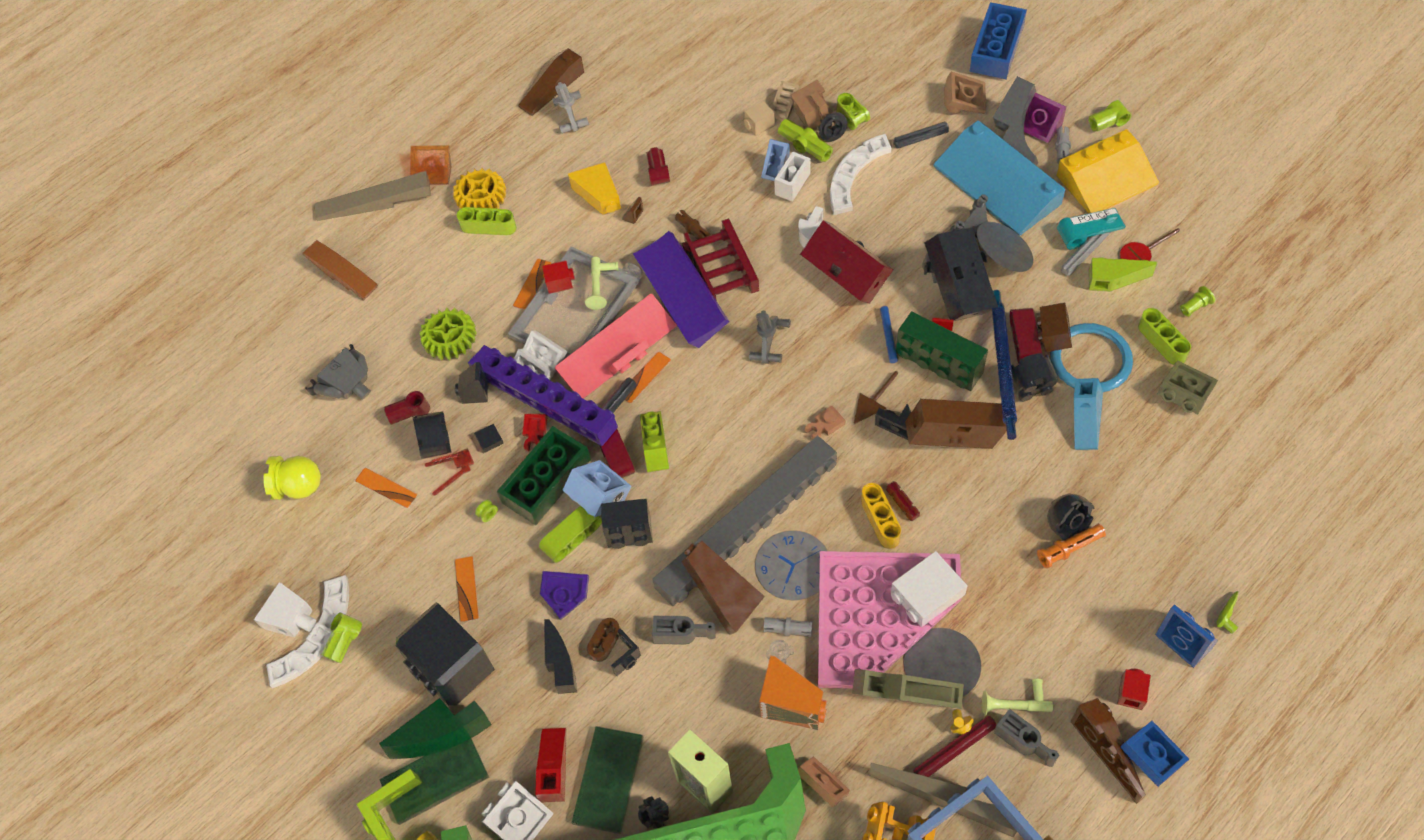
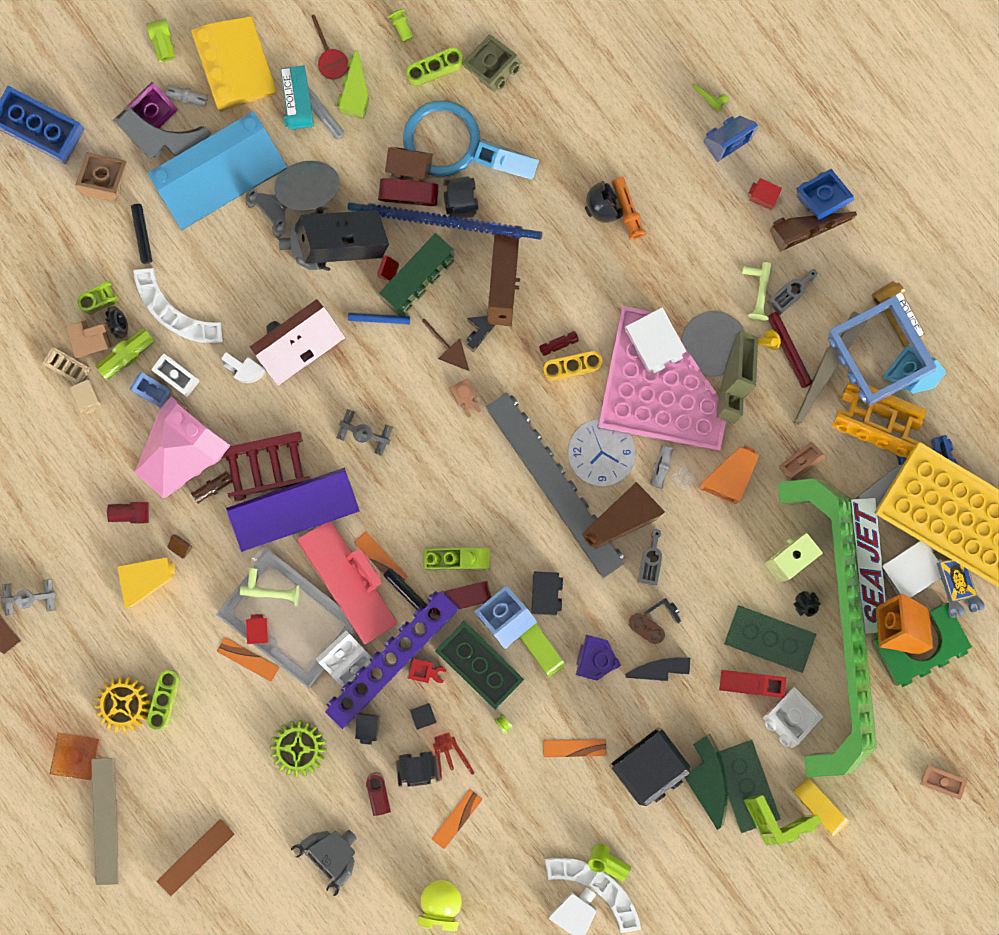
camera: 90 degrees left, 25 degrees up
none -> bright pink wedge [134,396,231,498]

